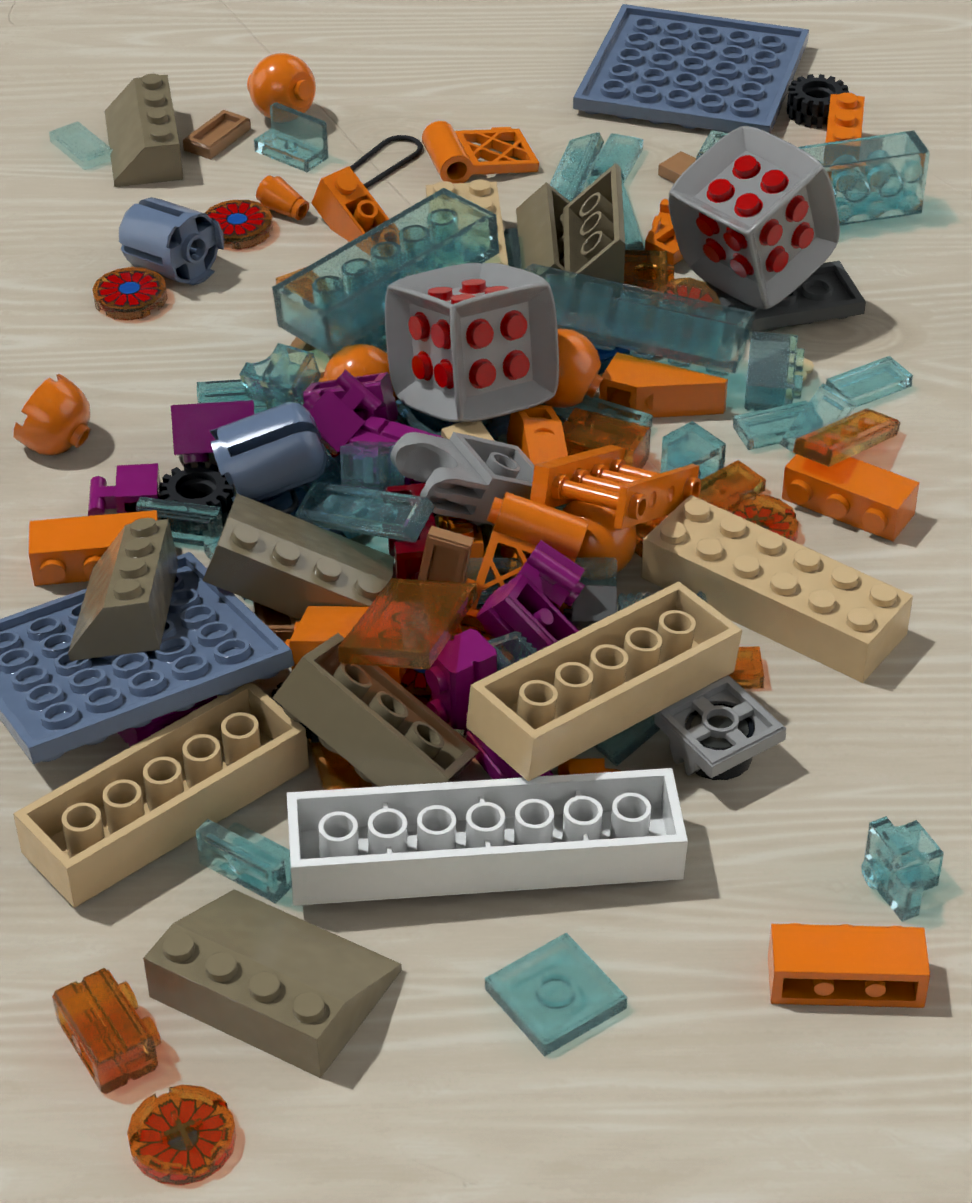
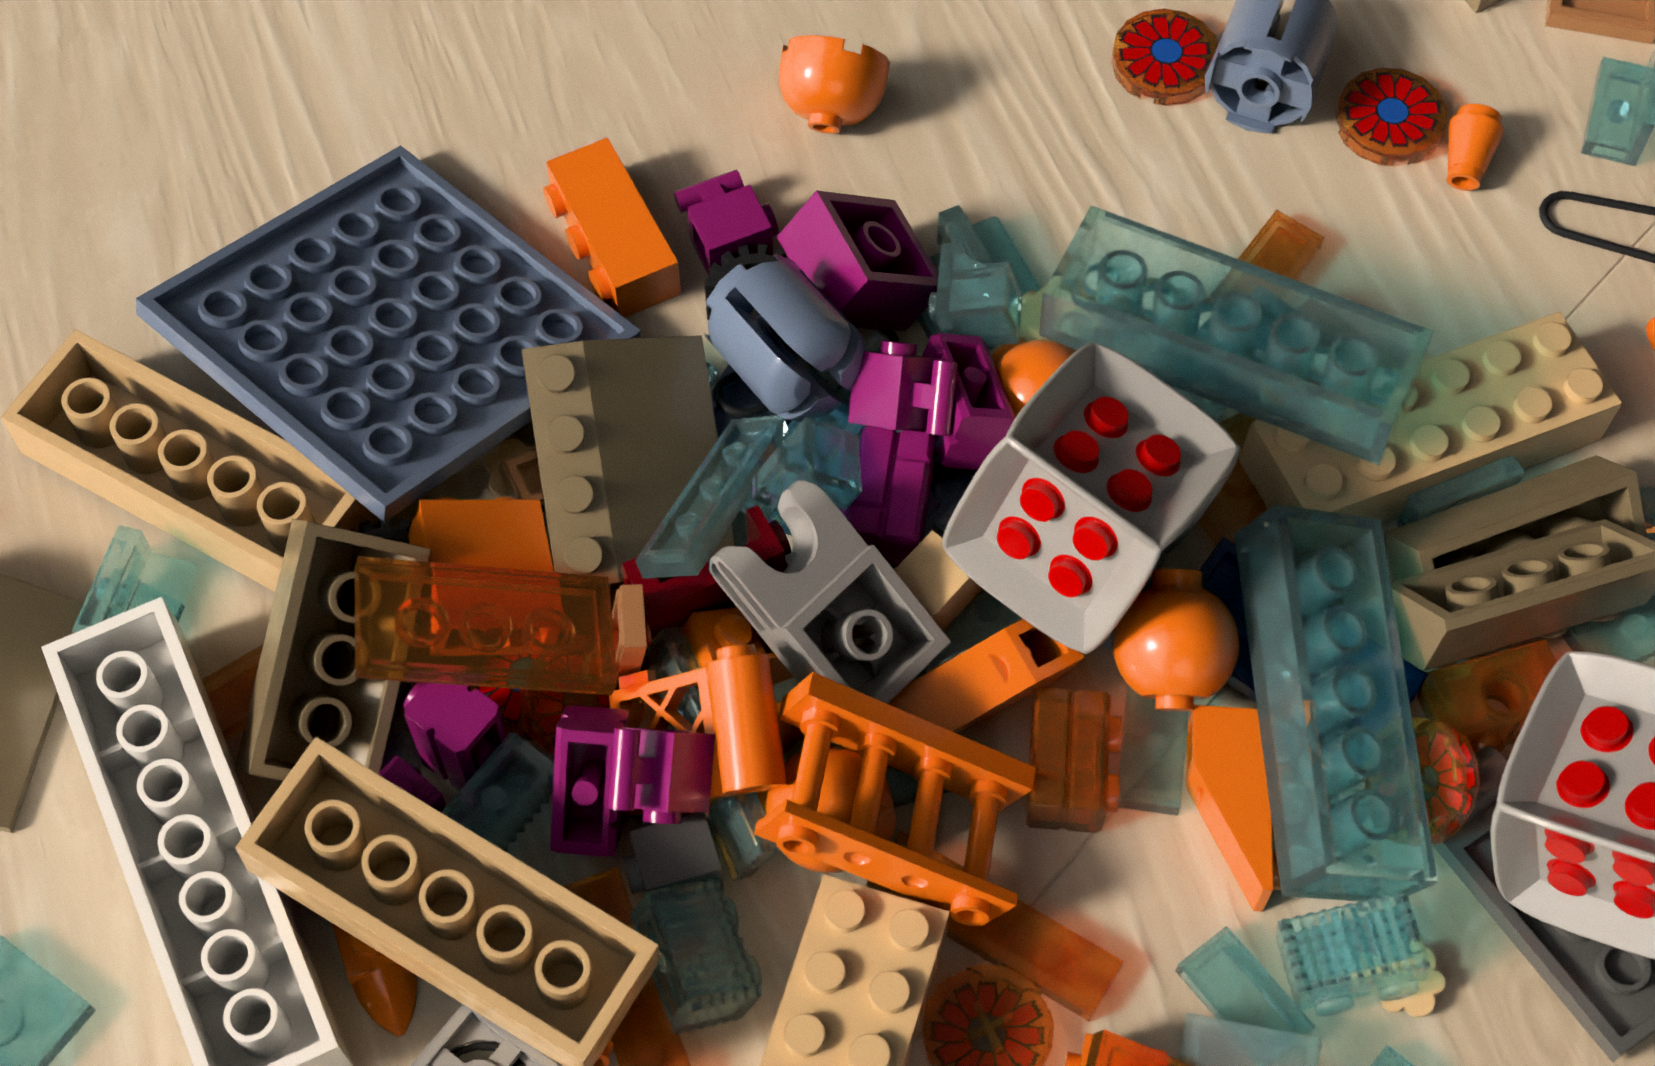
camera: 70 degrees right, 20 degrees up
dark tan slope [68,518,179,661] -> none
clear light blue tile [136,497,223,548] -> none
orange slope [311,166,411,263] -> none
clear light blue slope [660,421,726,488] -> none

